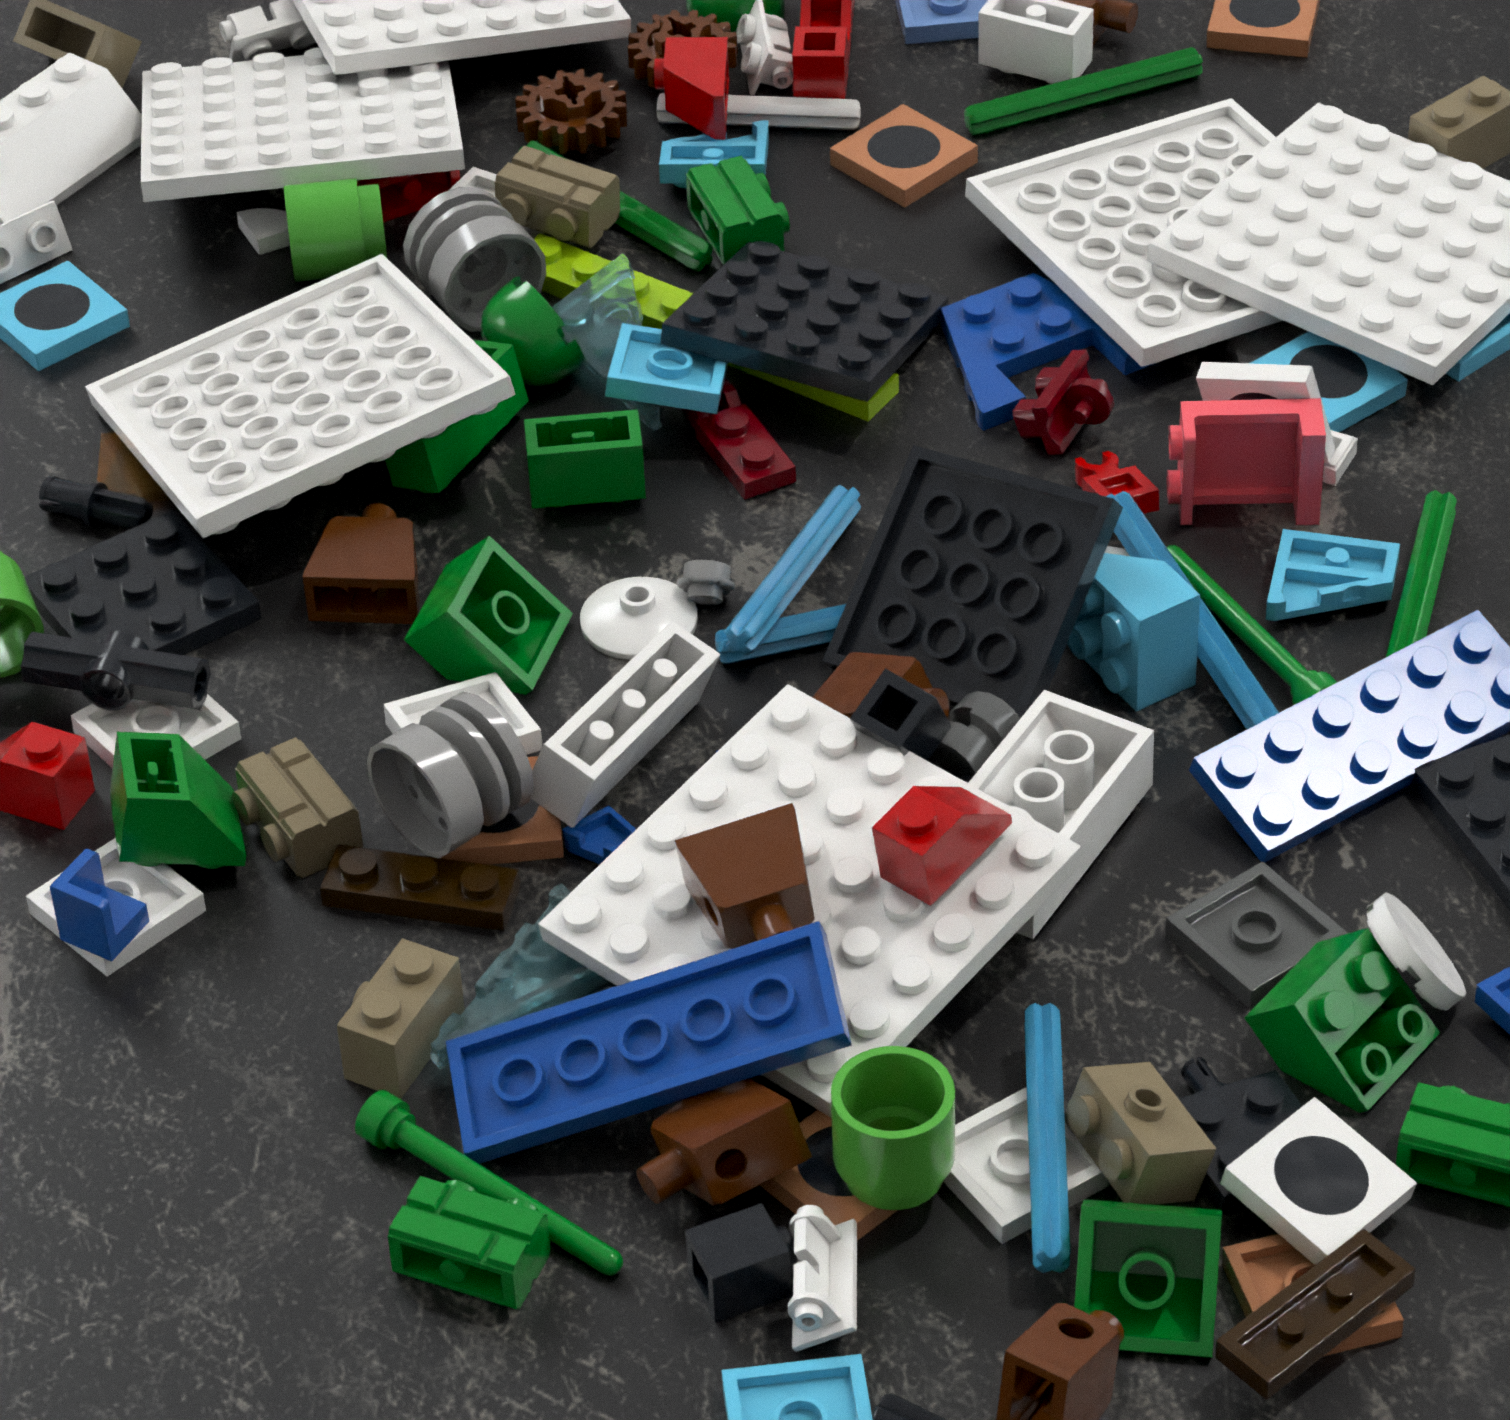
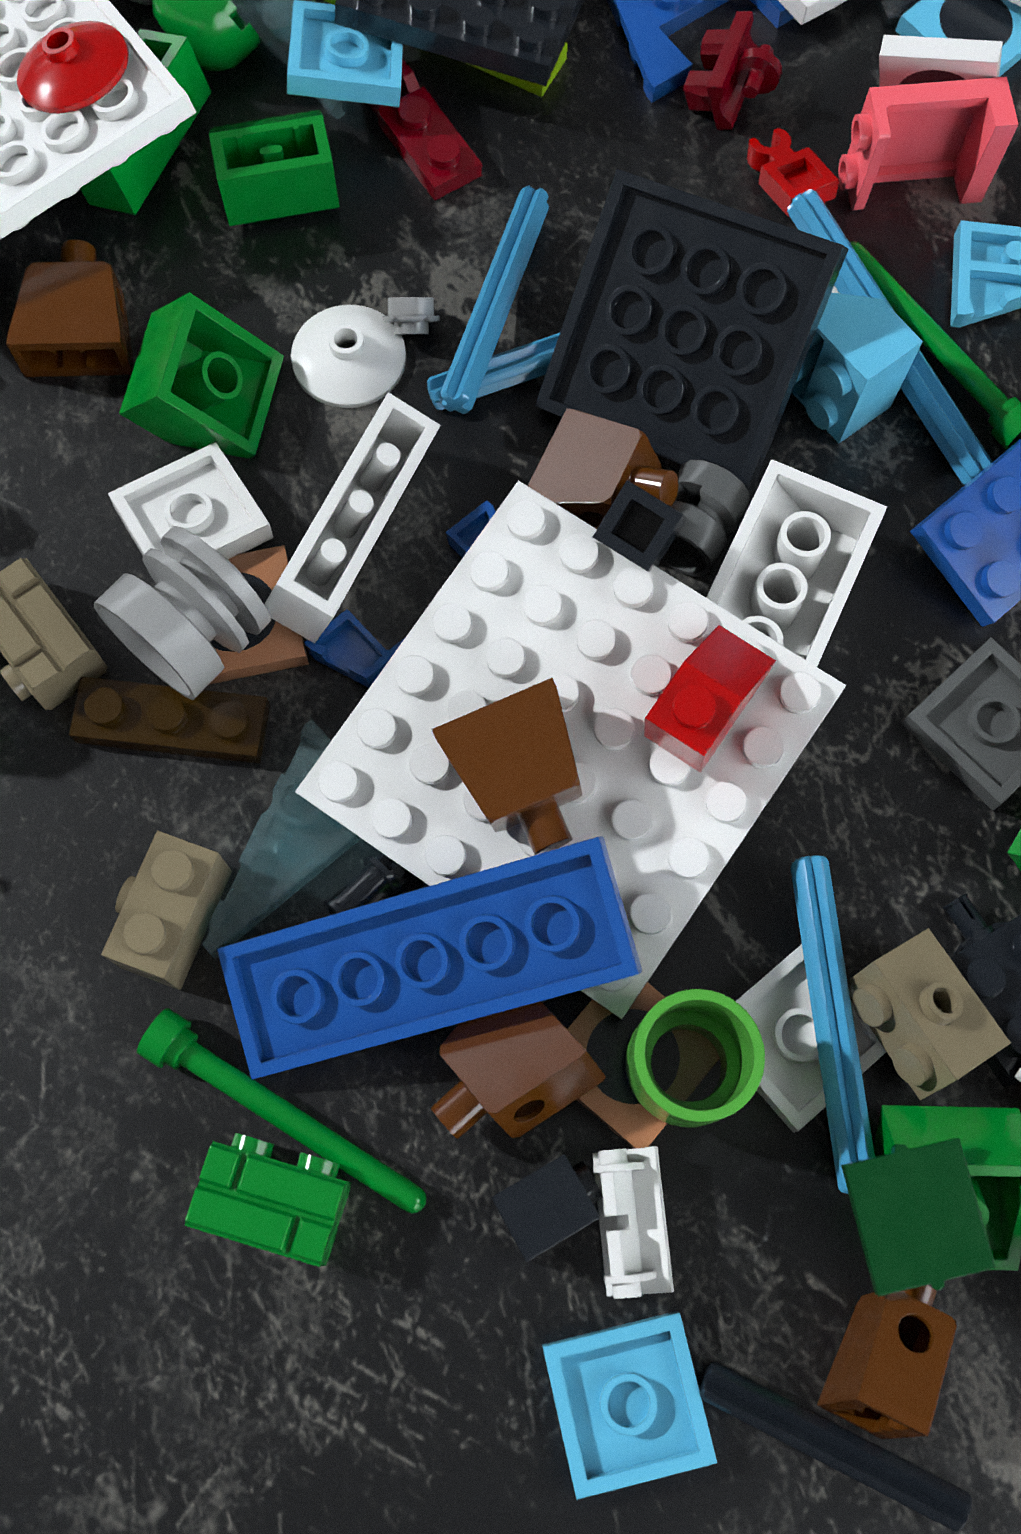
camera: 10 degrees left, 30 degrees up
none -> red dish [17,21,129,114]
none -> dark green piece [841,1138,996,1297]

